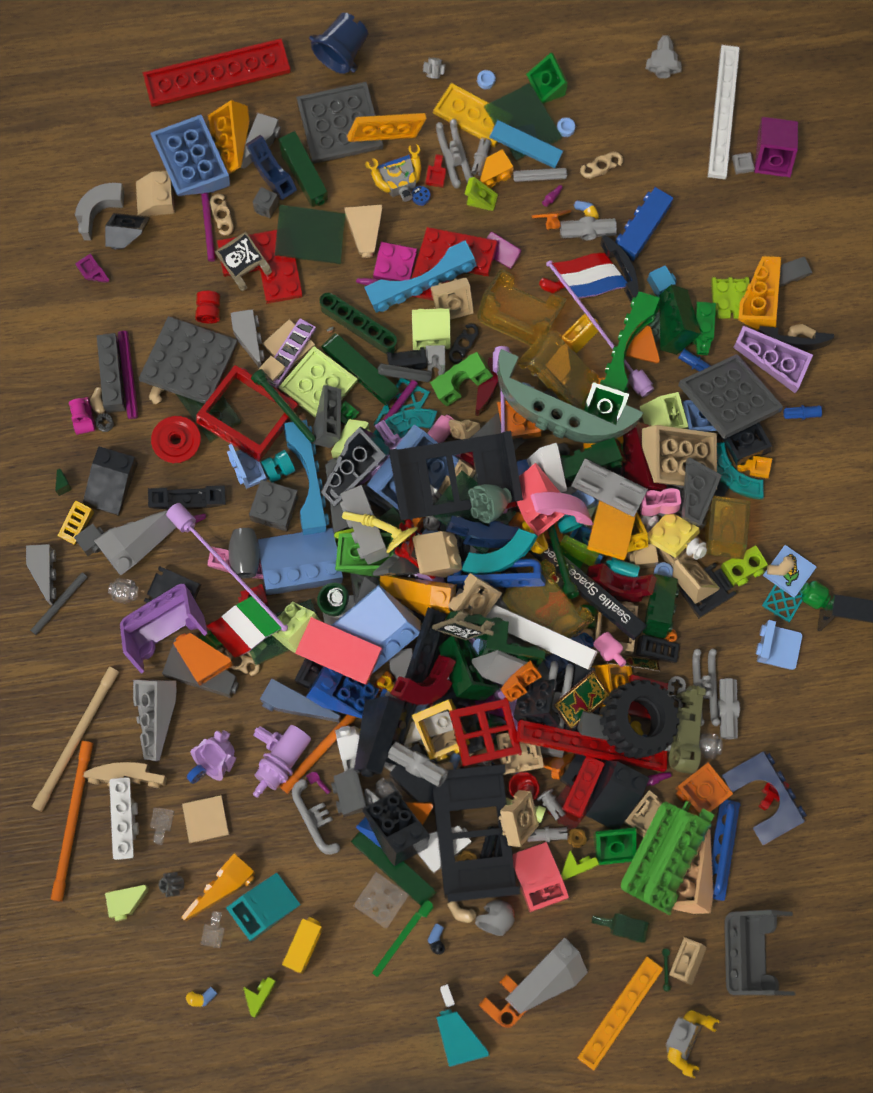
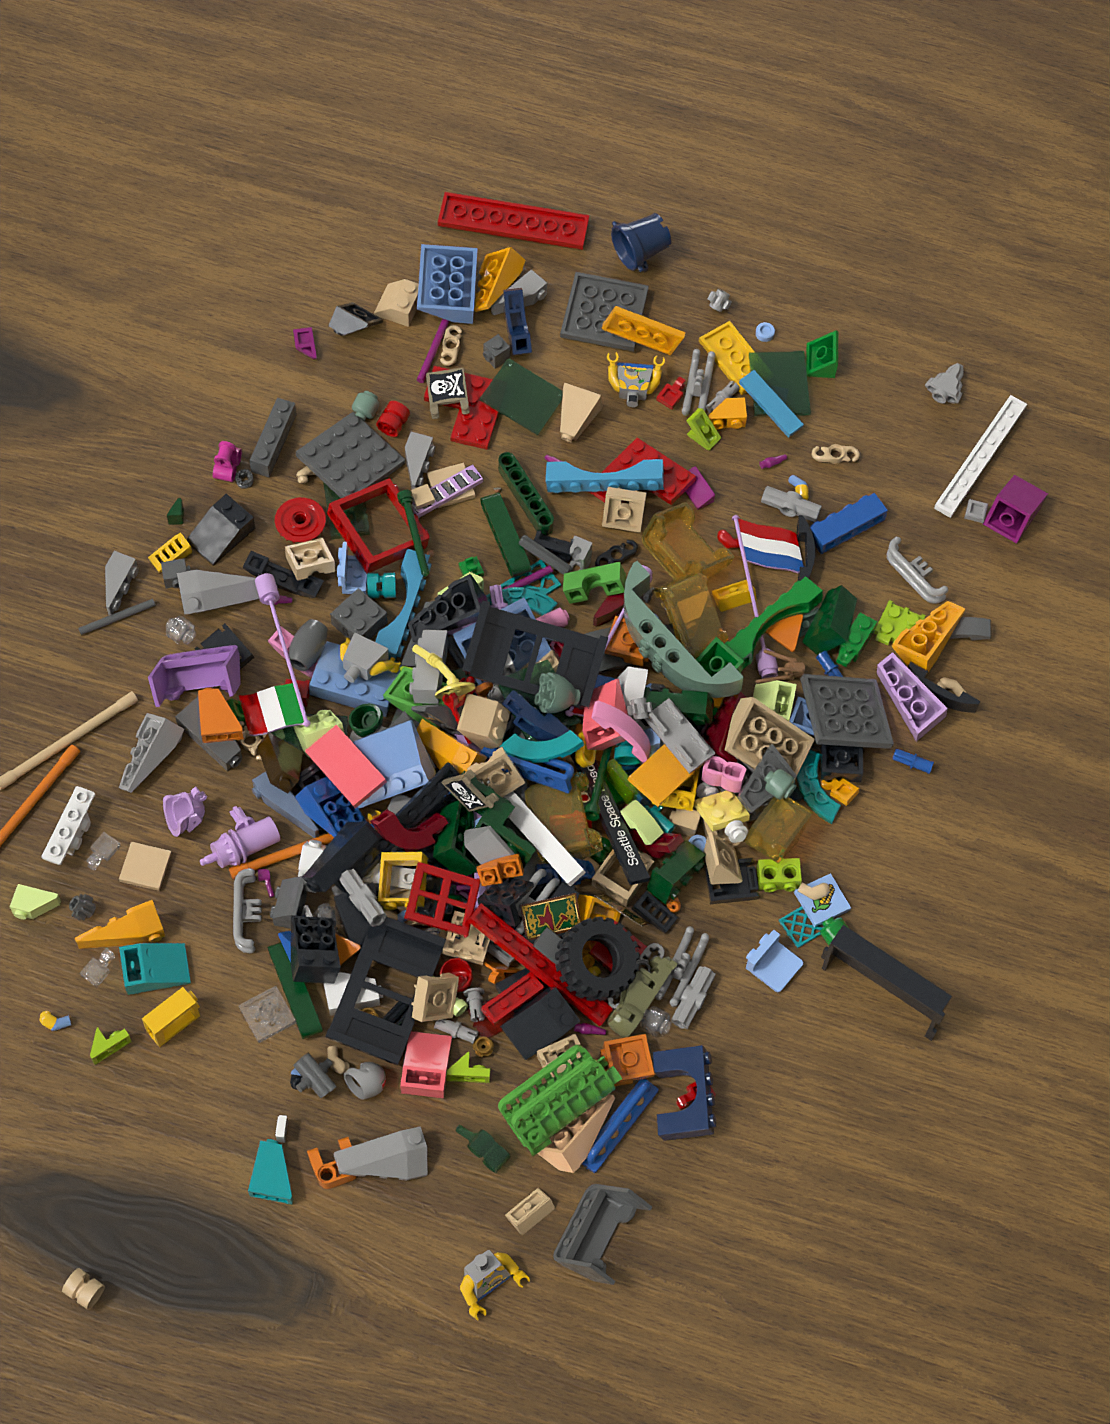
camera: 25 degrees right, 10 degrees down
light grey arch [75,183,124,240] -> none
tan slope [83,762,167,788] -> none
tan arm [90,387,105,415] -> none
magenta axle [118,331,138,419] -> none
blue tile [187,765,206,784] -> none
yellowish green plate [278,346,358,418] -> none
dark green slope [279,131,328,208] -> none
dark grey slope [313,384,341,448] -> none
green piece [372,900,434,977] -> none
dark pink plate [373,242,417,281] -> none
blue tile [412,186,430,206] -> none
yellowish green slope [412,308,450,350] -> none
tan bracket [449,419,481,439] -> none
light grey axle [513,168,567,182] -> none
orange piece [532,209,571,229] -> none
light blue tile [557,118,575,137] -> none
light orange tile [577,956,664,1070] -> none
bright pink piece [593,632,627,667] -> none
green slope [593,828,637,865] -> none
dark azure brick [647,265,676,297] -> none
dark green hinge [662,948,671,992] -> none
none -> dark brown slope [257,732,303,794]
none -> tan brick [285,538,335,580]
none -> dark grey pin [293,1052,336,1098]
none -> light grey torso [340,633,401,683]
none -> sand green head [352,391,380,421]
none -> yellowish green slope [620,800,664,845]
none -> light grey gear [627,698,653,720]
none -> medium nougat plant [755,649,805,684]
none -> sand green head [764,769,796,800]
none -> light grey piece [886,537,948,604]

